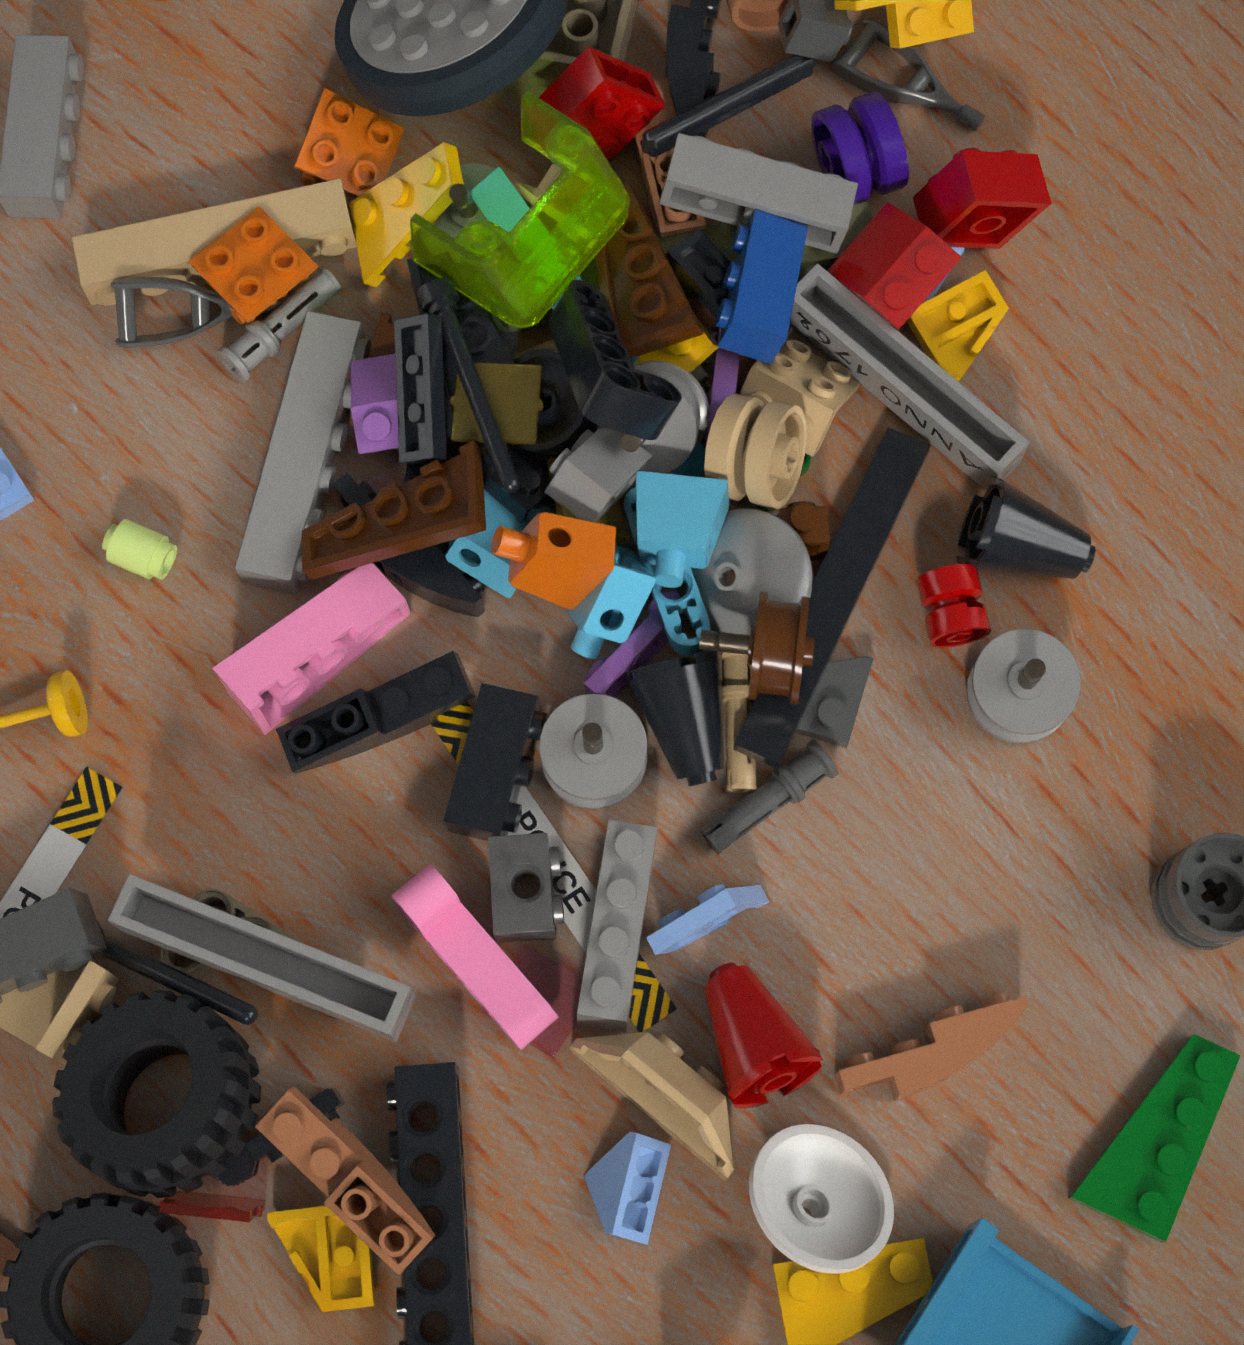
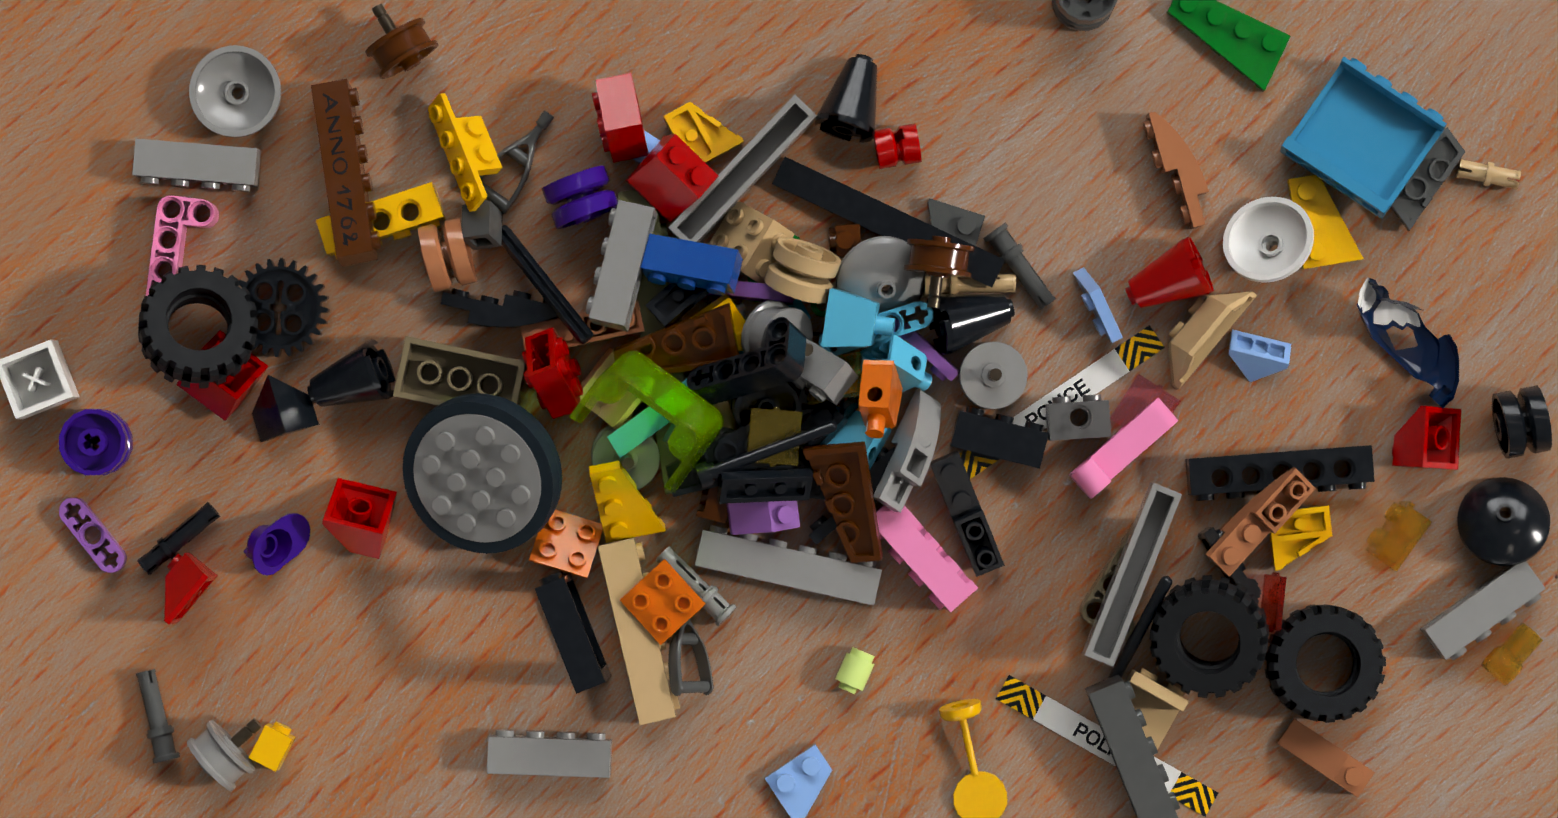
camera: 90 degrees left, 15 degrees up
light grey brick [577,820,657,1033] -> none
light grey wheel [966,629,1081,743] -> none
none -> black window [535,571,611,694]
none -> light grey slope [873,389,941,513]

